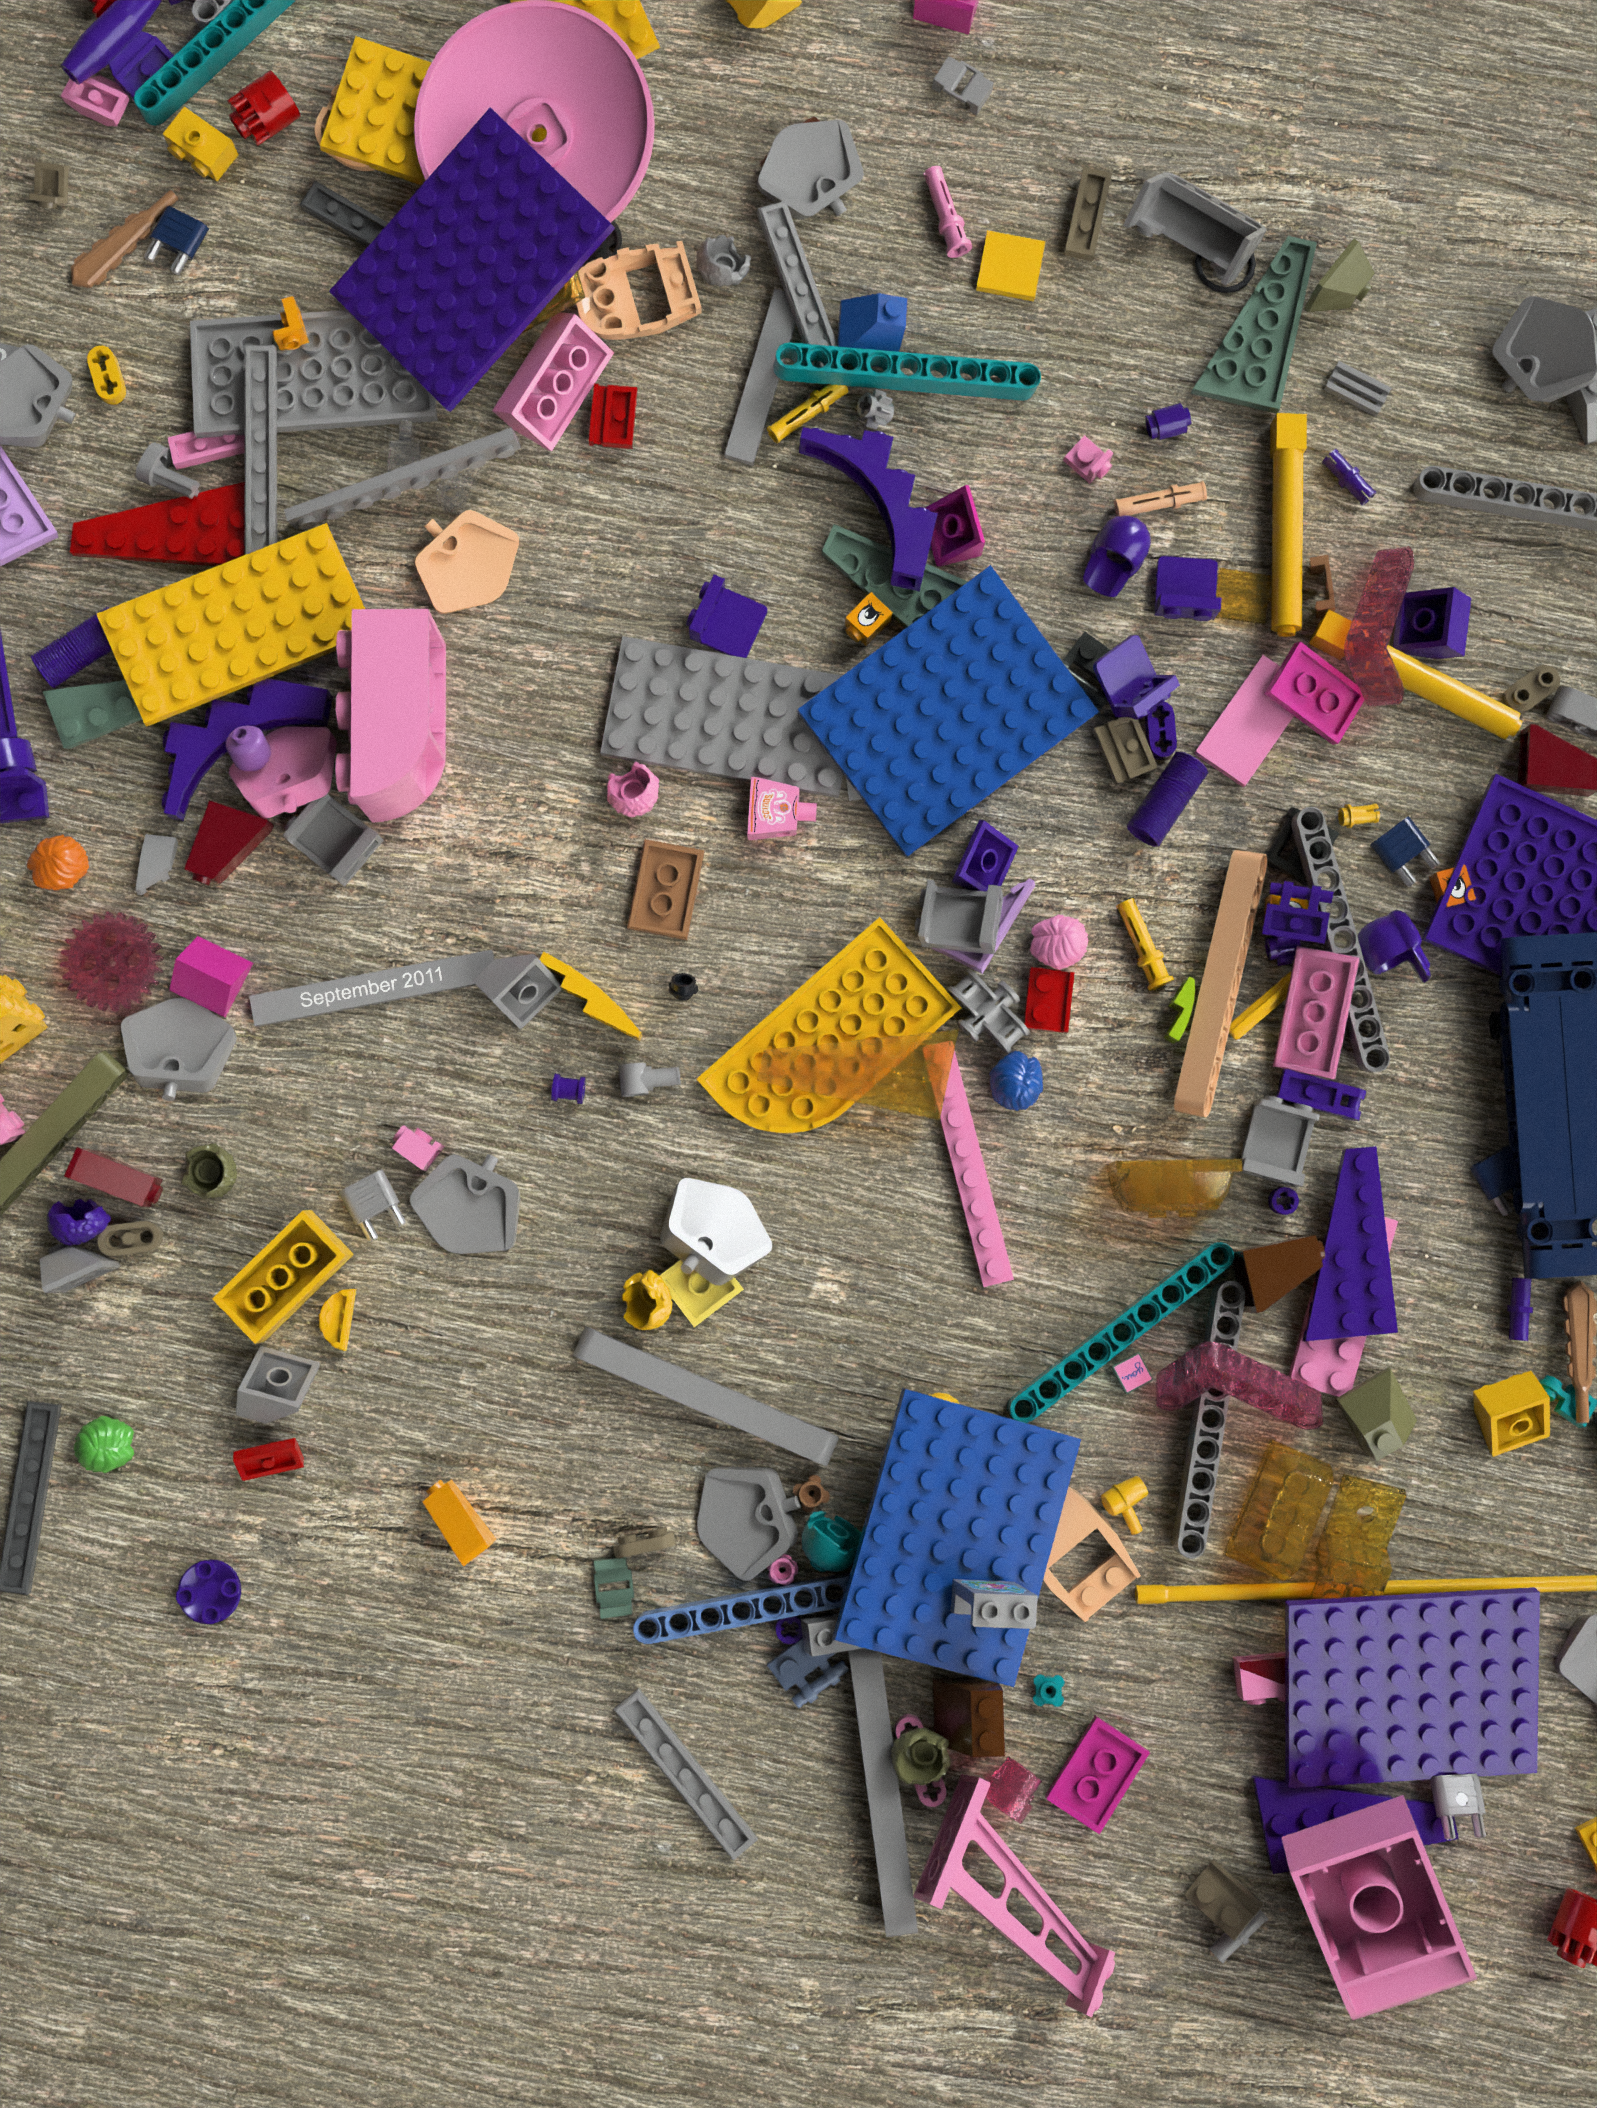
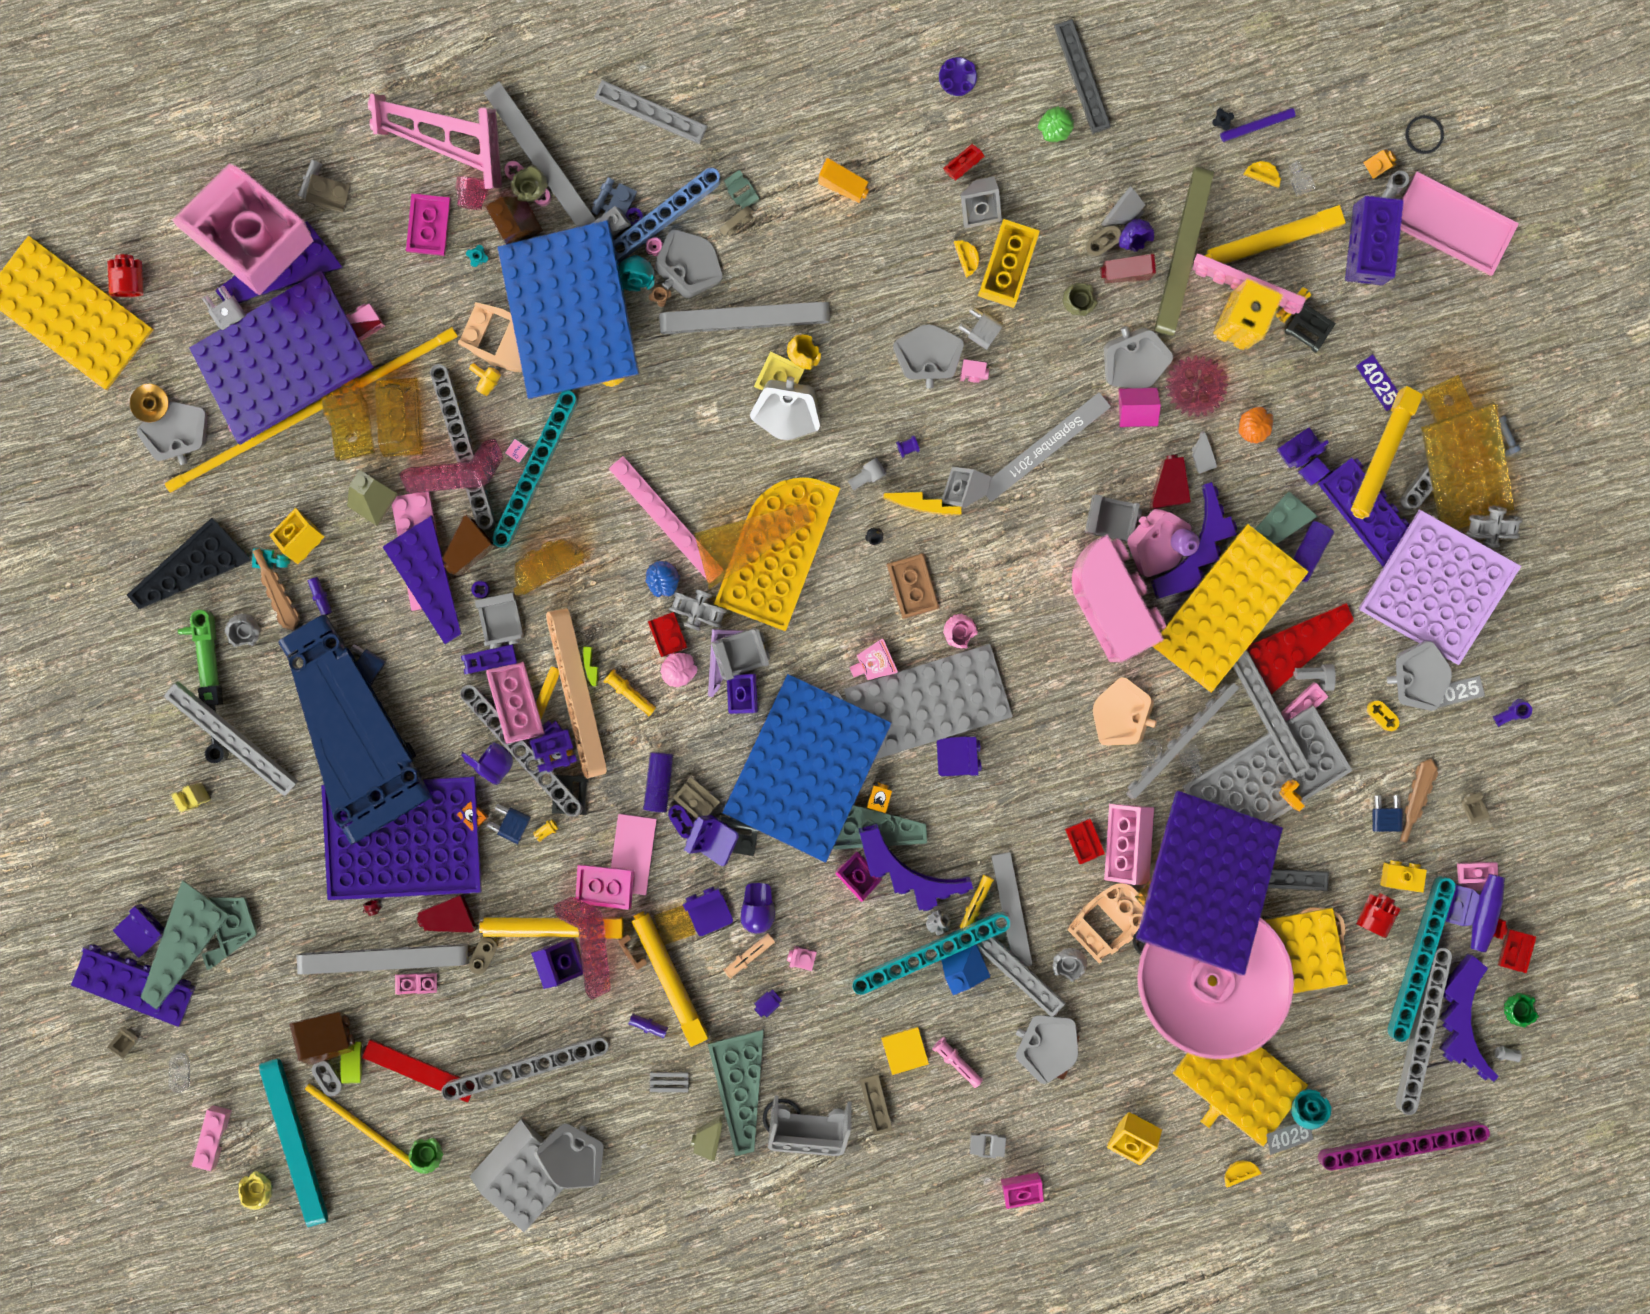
camera: 160 degrees right, 5 degrees up
light grey panel [951,1579,1038,1629] -> none

